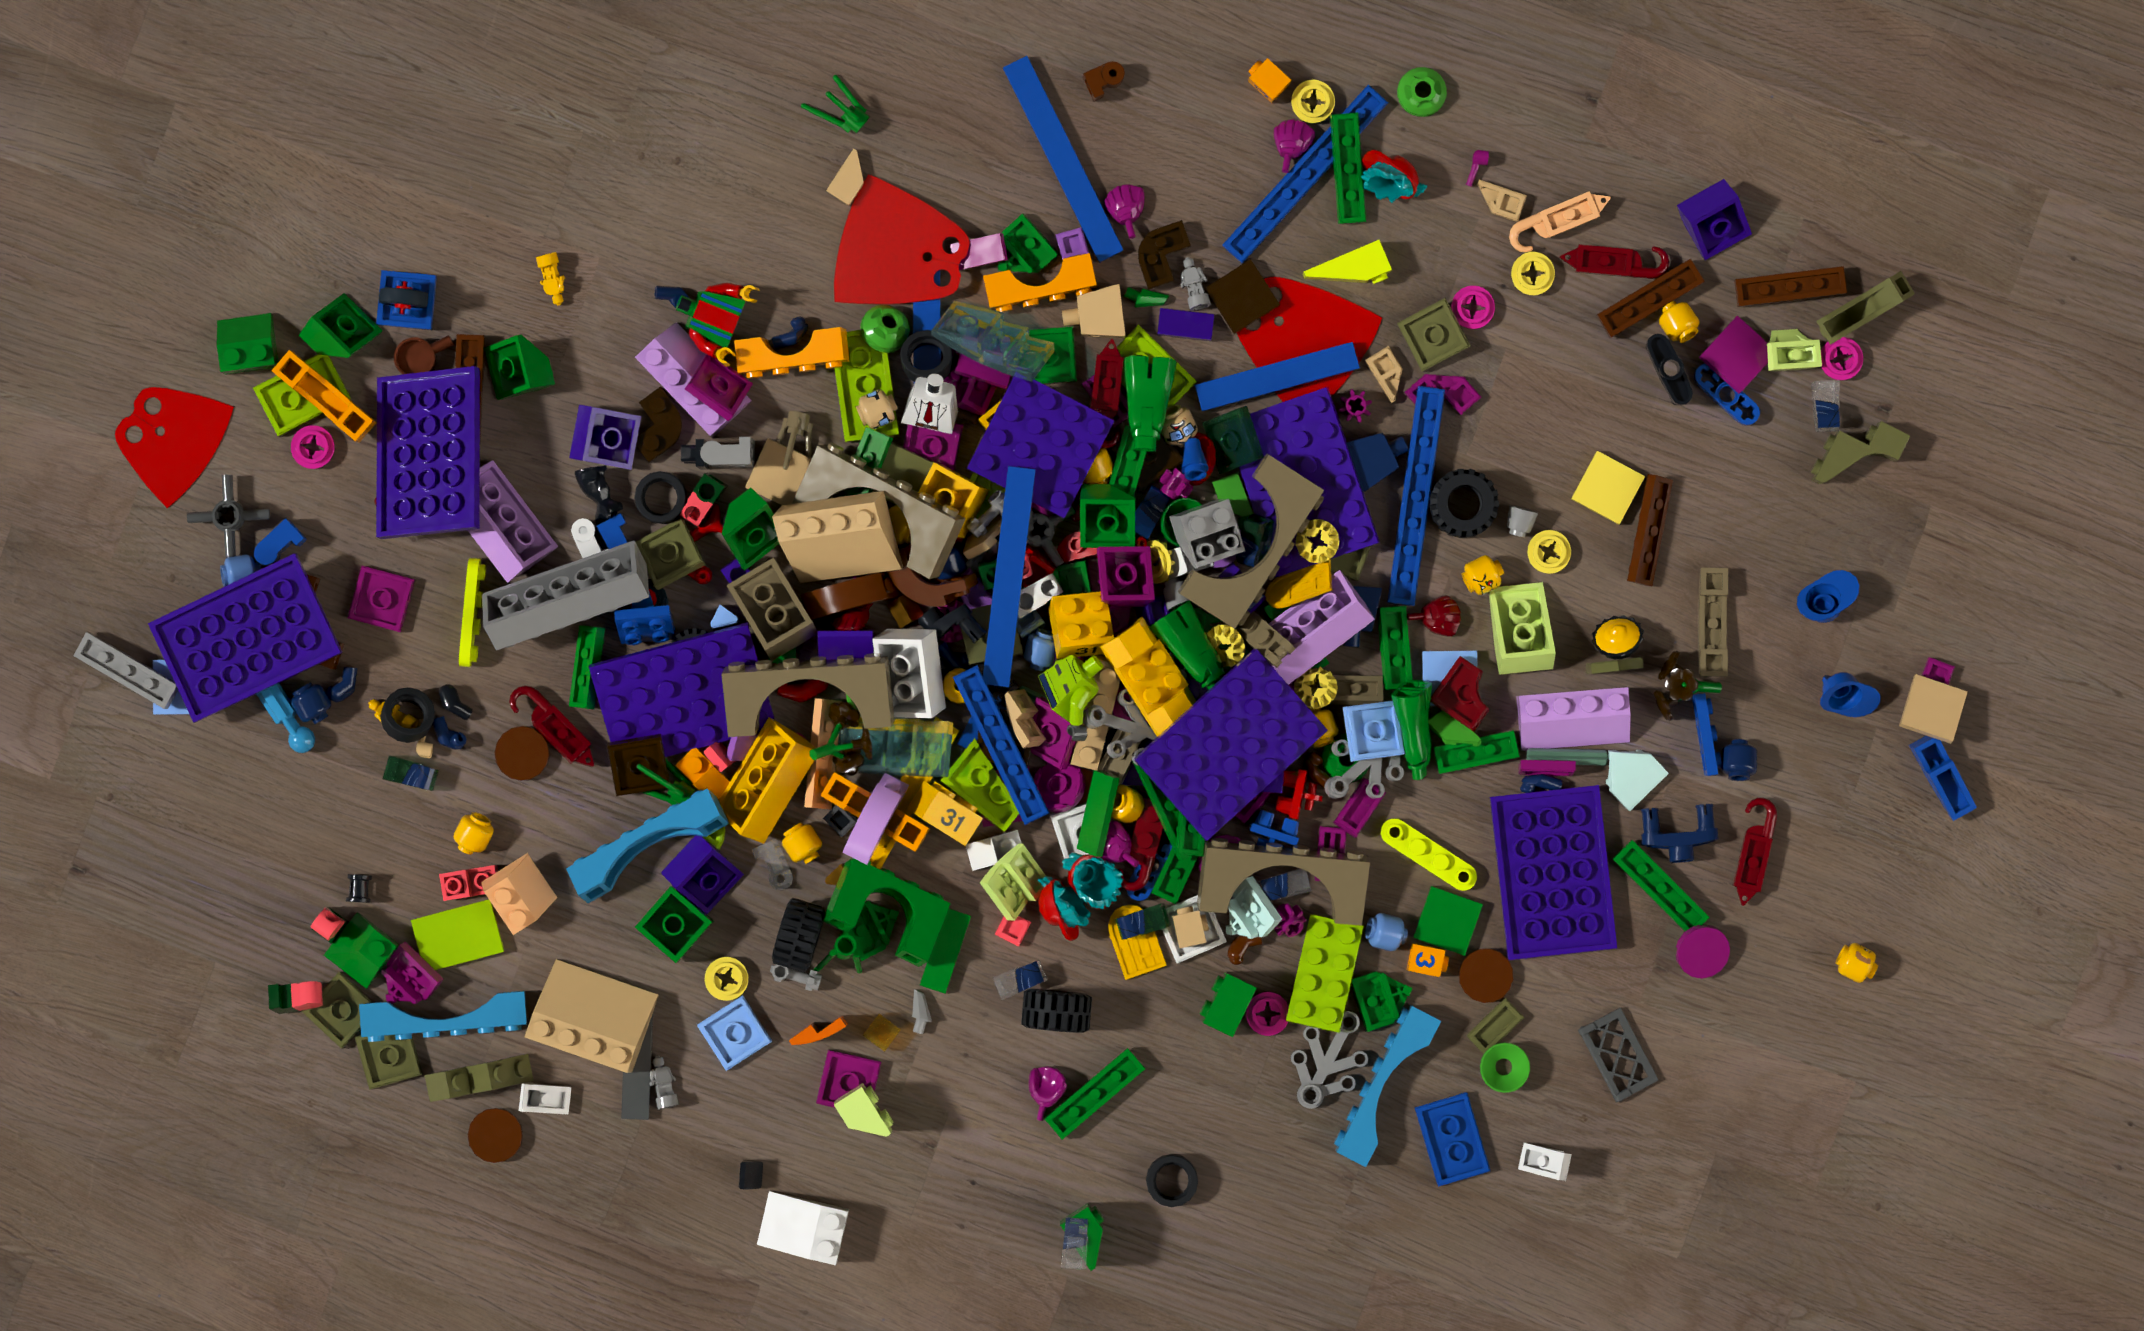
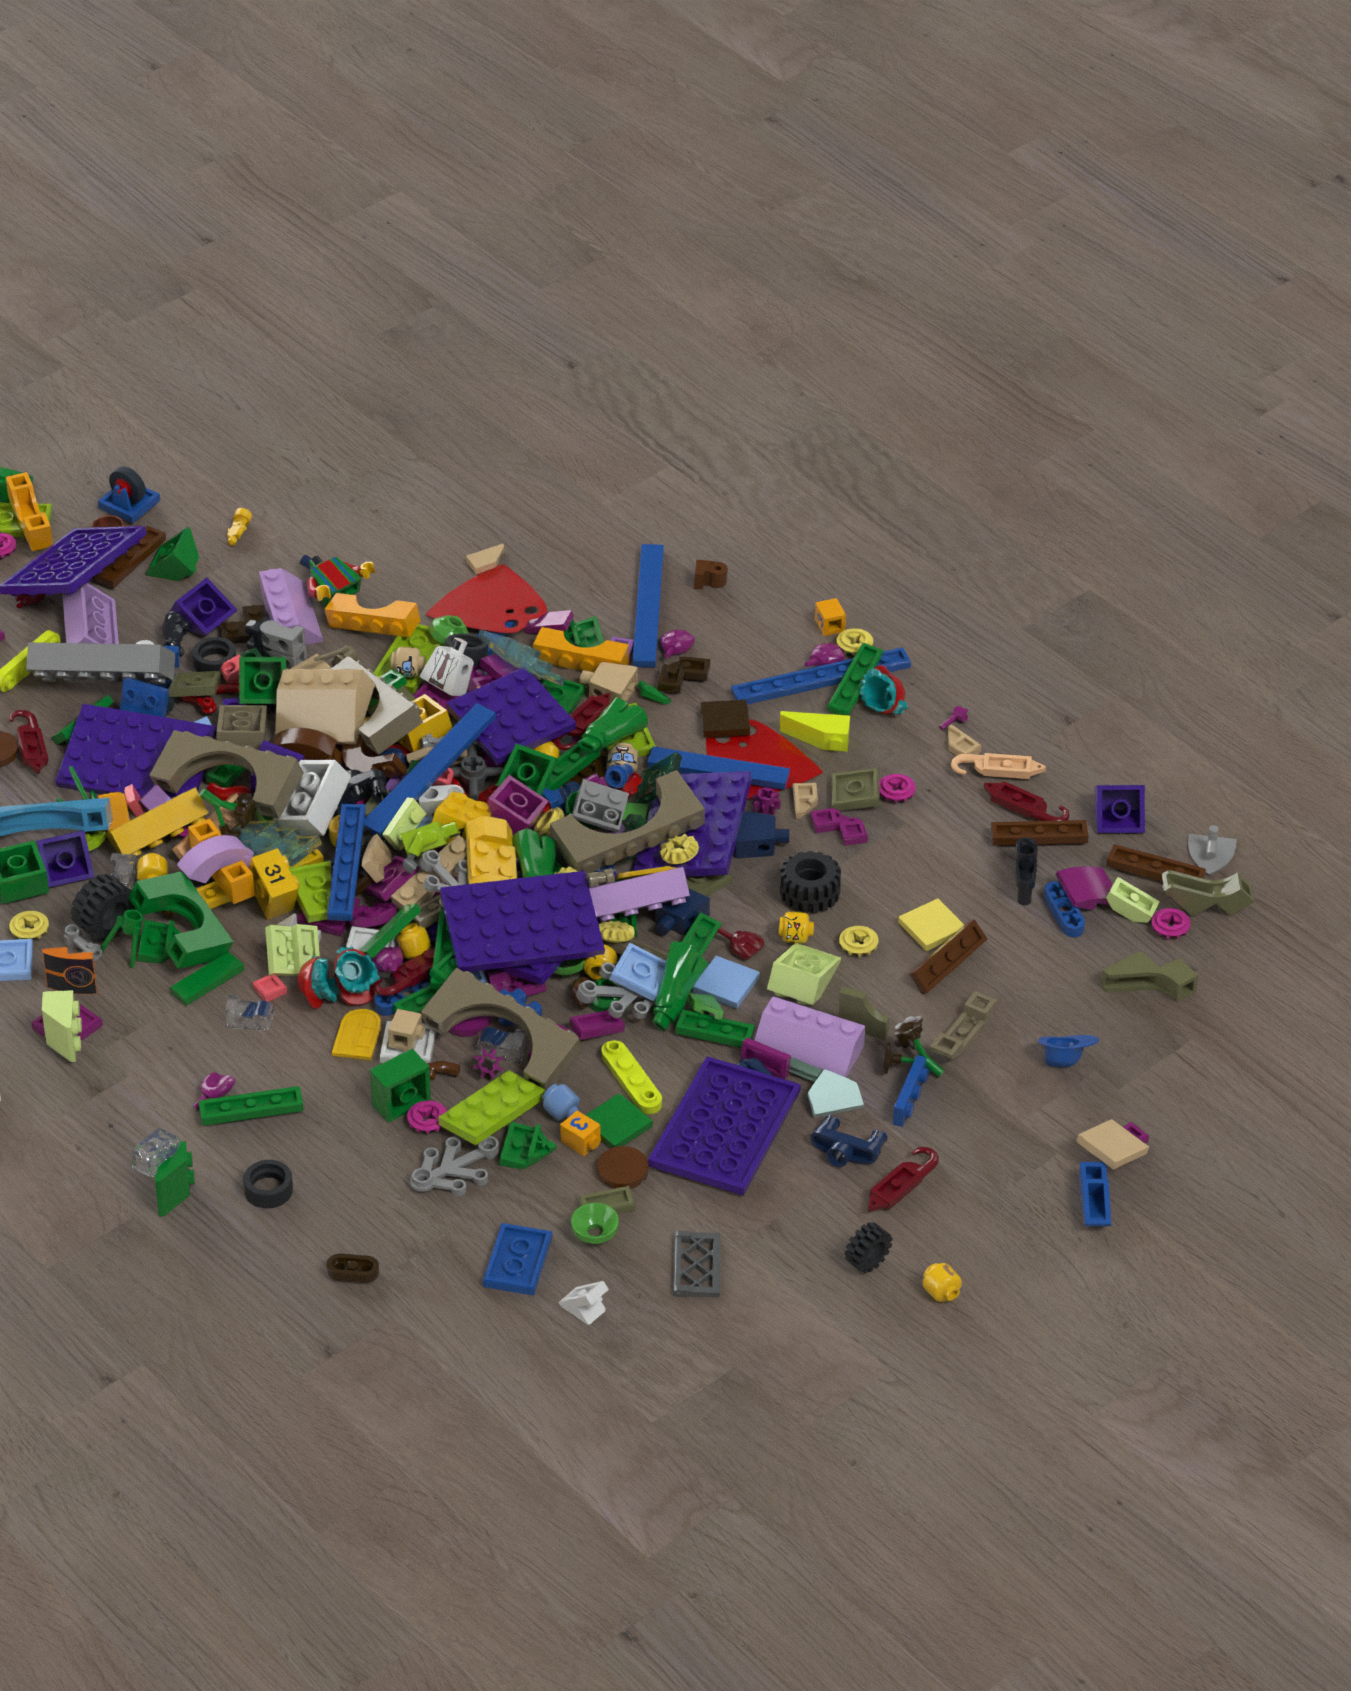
camera: 30 degrees right, 45 degrees down
green slope [299,293,383,358] -> none
dark brown tile [607,734,670,796] -> none
magenta tile [685,355,753,421] -> none
green plant [801,75,870,133] -> none
clear yellow plate [863,1013,901,1052] -> none
light grey bar [912,989,932,1034] -> none
black tyre [1021,989,1092,1033] -> none
leg [1115,902,1171,940] -> none
dark purple slope [1157,308,1214,342] -> none
light grey piece [1181,257,1211,311] -> none
light aqua slope [1226,876,1282,939] -> none
red hips [1276,769,1323,820] -> none
dark azure arch [1334,1005,1441,1167] -> none
blue tile [1387,386,1445,606] -> none
bright green piece [1397,67,1447,117] -> none
dark red tile [1430,656,1489,732] -> none
light grey hat [1507,505,1538,537] -> none
light yellow gear [1511,252,1555,296] -> none
yellow piece [1591,615,1644,660] -> none
green plate [1612,840,1710,932] -> none
yellow head [1659,301,1700,343] -> none
magenta tile [1675,925,1730,979] -> none
dark blue head [1722,739,1757,781] -> none
leg [1811,380,1840,432] -> none
blue piece [1820,672,1880,717] -> none
none -> dark brown plate [326,1253,379,1283]
none -> yellowish green plate [382,797,426,850]
none -> black tyre [844,1222,893,1273]
none -> light grey shield [1188,825,1237,876]

